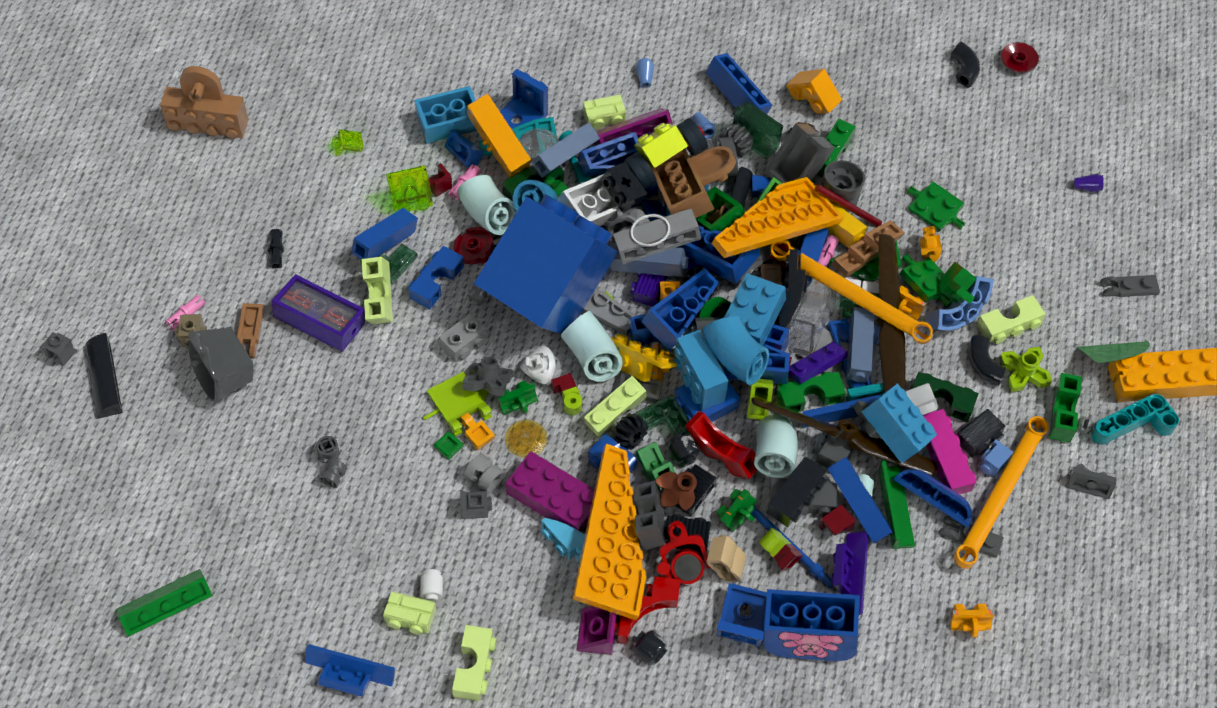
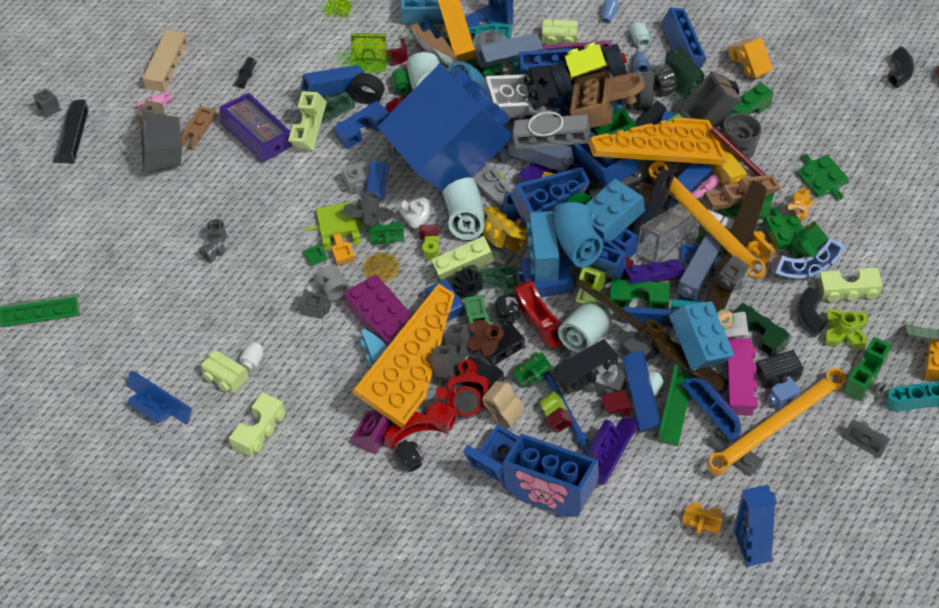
camera: 25 degrees right, 5 degrees down
none -> tan brick [142,29,188,92]
none -> black tyre [349,73,385,105]
none -> blue tile [366,160,389,199]
none -> green brick [391,68,412,95]
none -> medium nougat slope [411,23,457,66]
none -> light aqua brick [630,23,651,48]
none -> dark grey window [716,255,749,292]
none -> tile [717,309,735,329]
none -> blue wedge [734,484,777,567]

